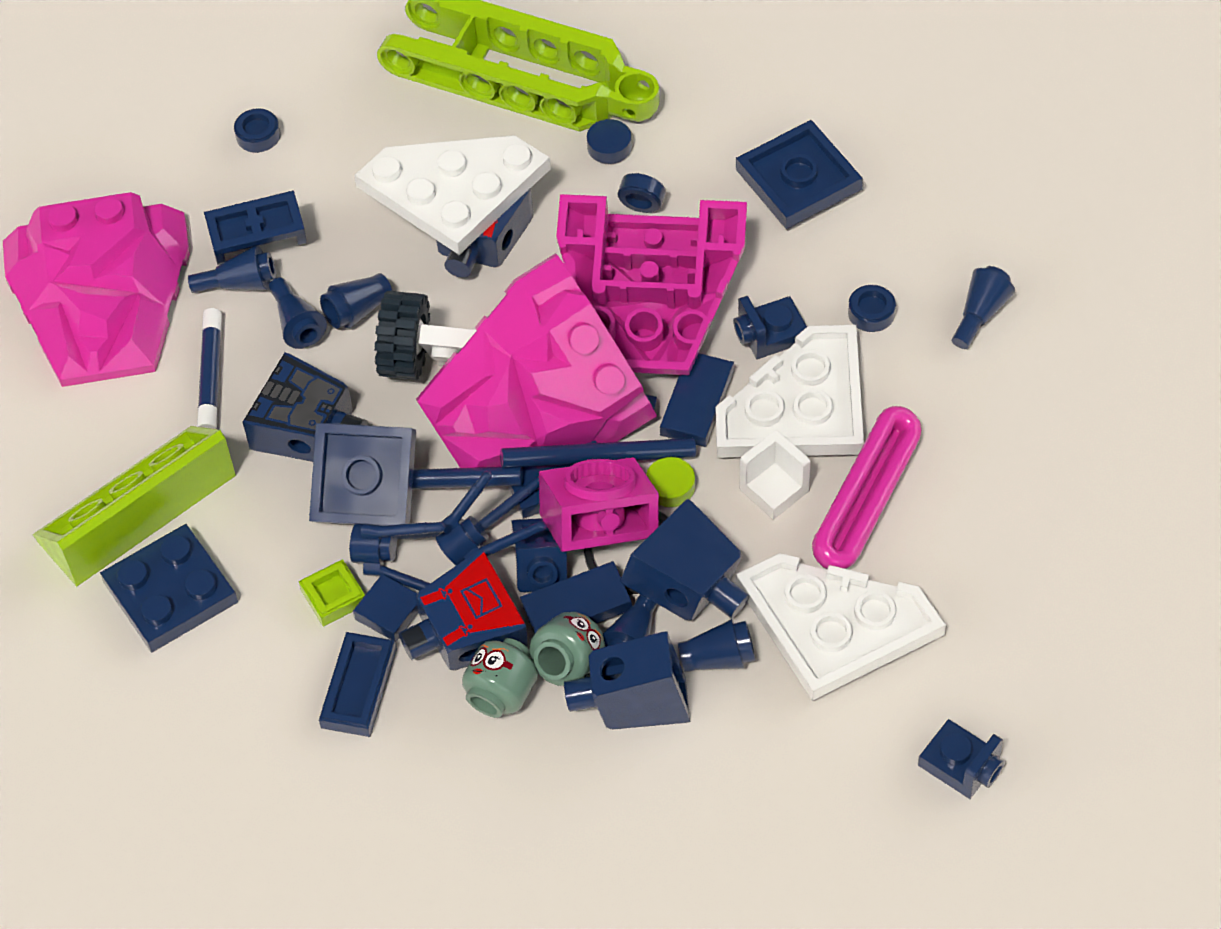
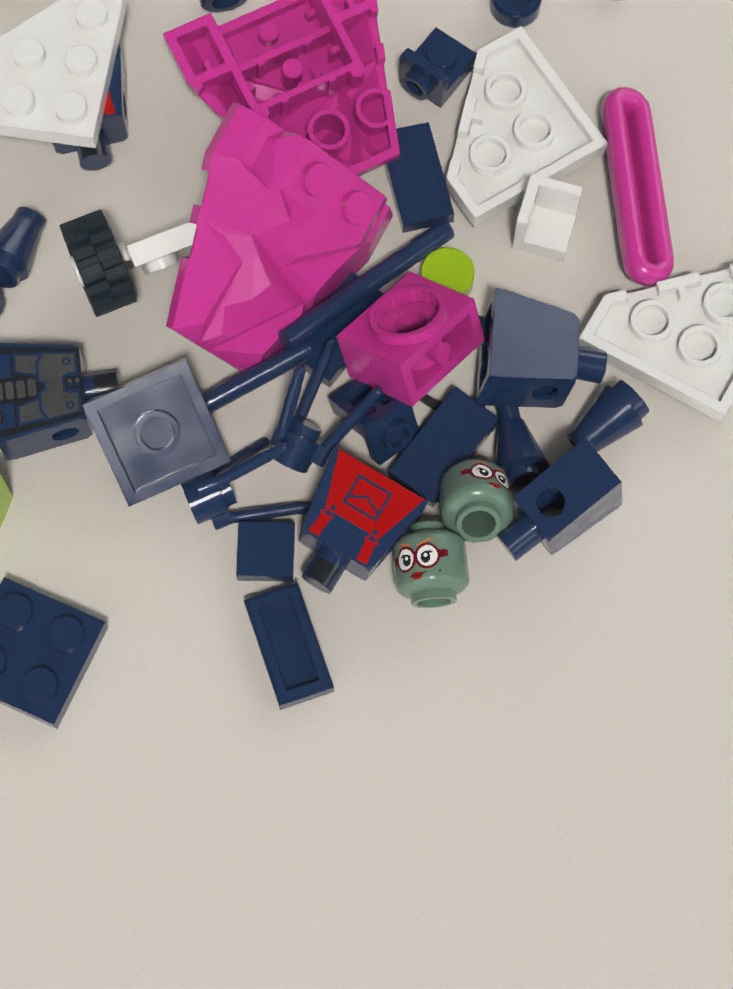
camera: 35 degrees left, 15 degrees up
lime tile [298,559,365,627] -> none

